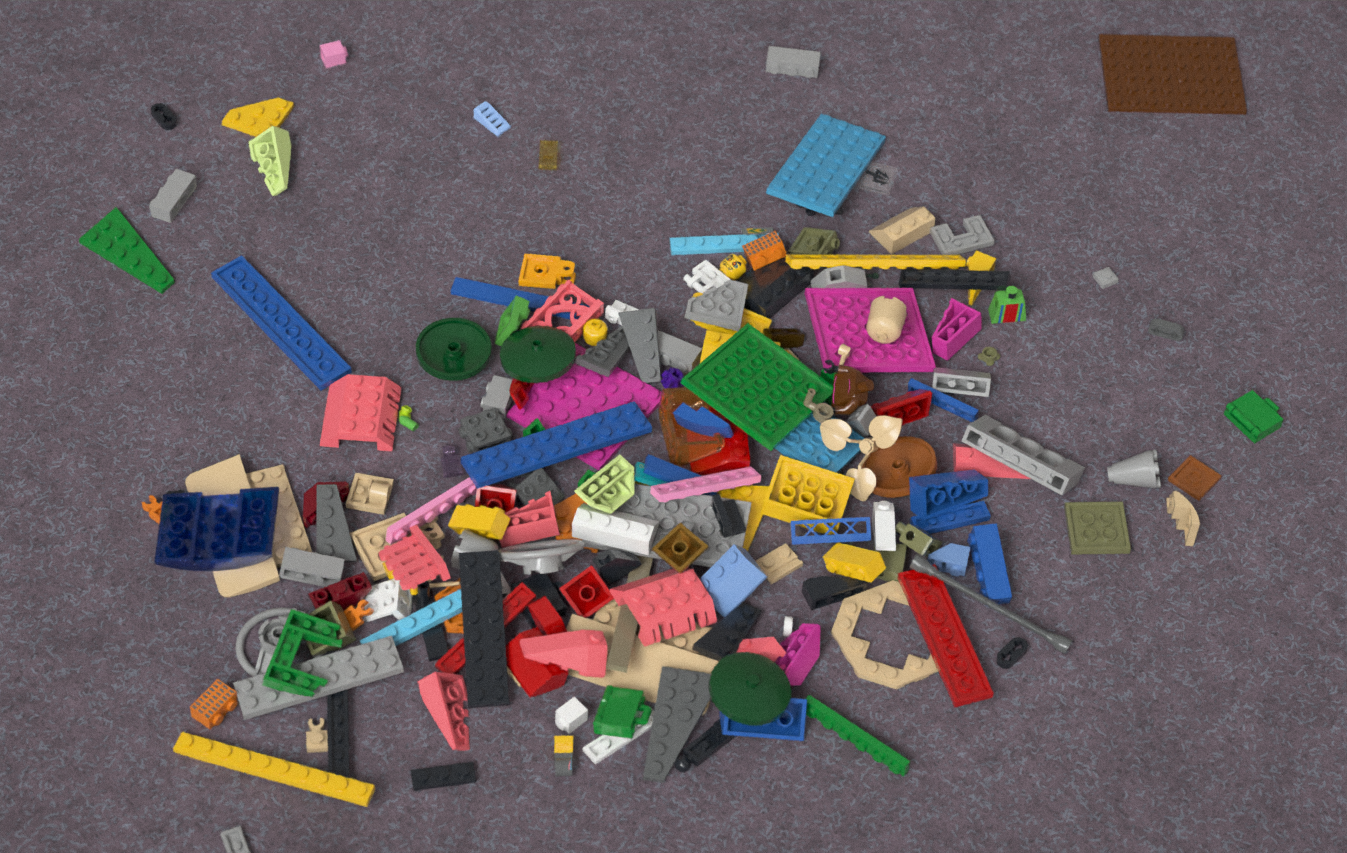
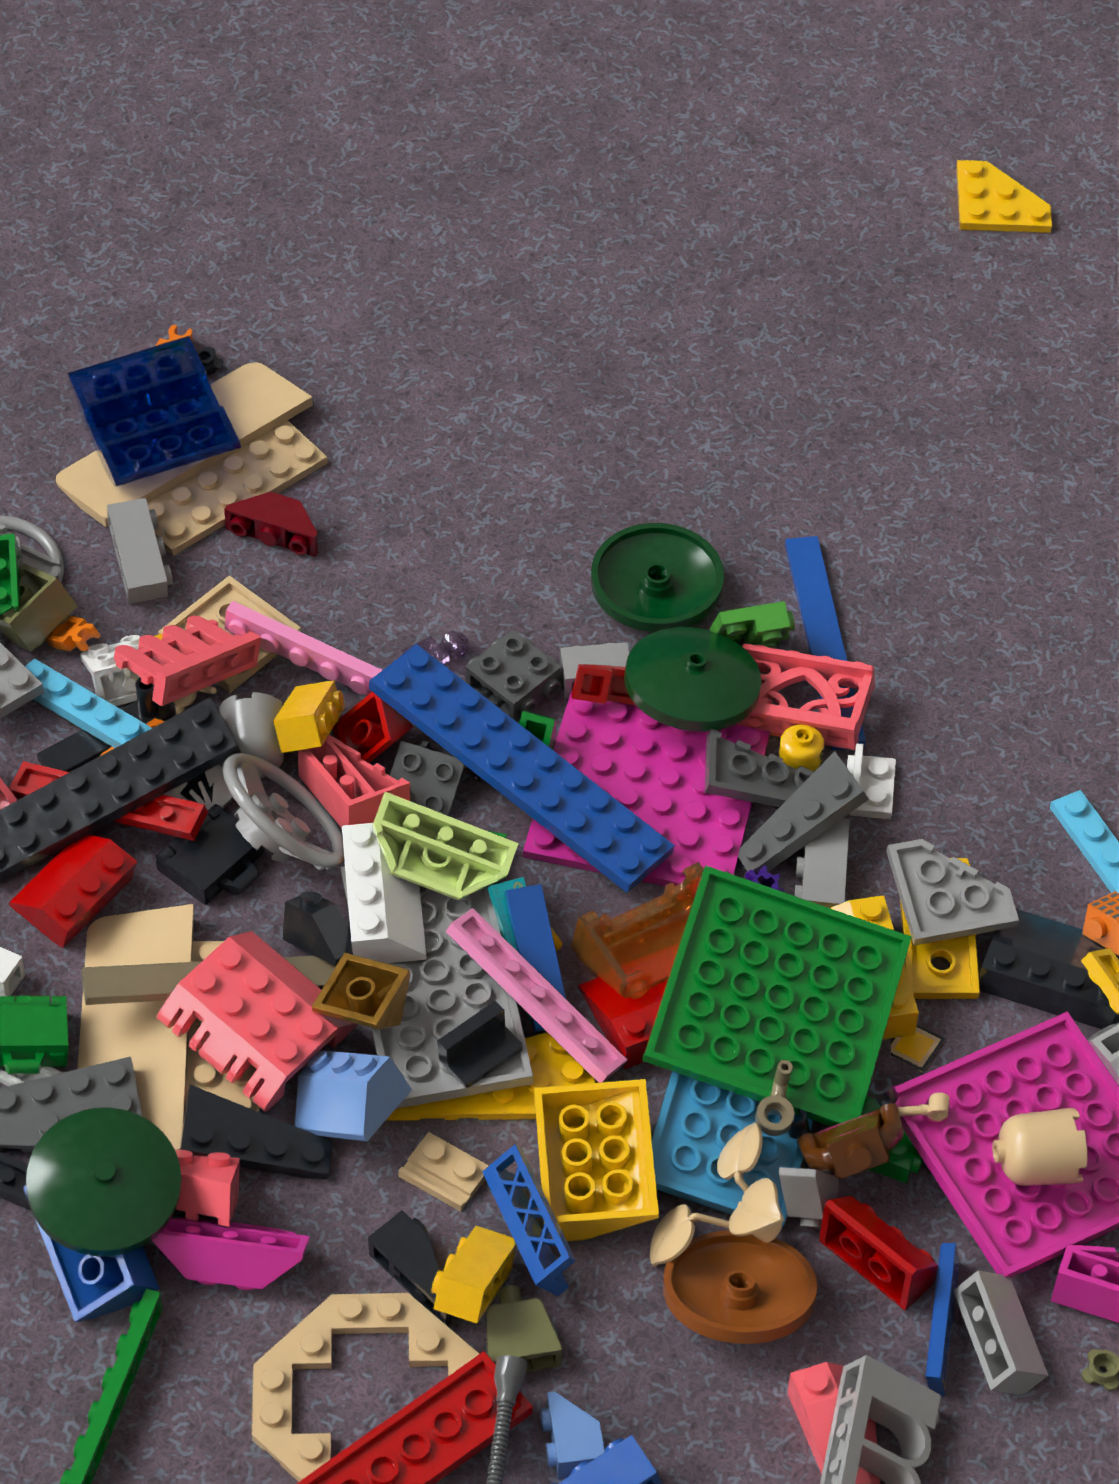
camera: 70 degrees right, 0 degrees up
green wing [79,207,175,294] -> none
light grey brick [149,169,197,223] -> none
black beam [151,103,177,130] -> none
blue plate [211,255,352,391] -> none
yellowish green wedge [249,126,291,196] -> none
dark red slope [308,572,372,611] -> none
dark grey wing [317,484,357,562] -> none
coral slope [320,374,402,451] -> none
tan plate [346,473,394,515] -> none
bright green arm [399,405,419,432] -> none
tan piece [420,516,444,549] -> none
light orange plate [519,254,576,289] -> none
coral wedge [520,630,608,678] -> none
red slope [527,596,567,636] -> none
red slope [559,565,614,618] -> none
blue slope [673,402,733,438] -> none
white plate [683,260,731,293] -> none
yellow head [719,254,747,281] -> none
dark brown slope [763,328,805,348] -> none
white tile [783,616,793,637] -> none
white slope [872,501,896,551] -> none
olive torso [895,521,943,557] -> none
blue wedge [909,469,988,520] -> none
blue plate [910,501,991,534] -> none

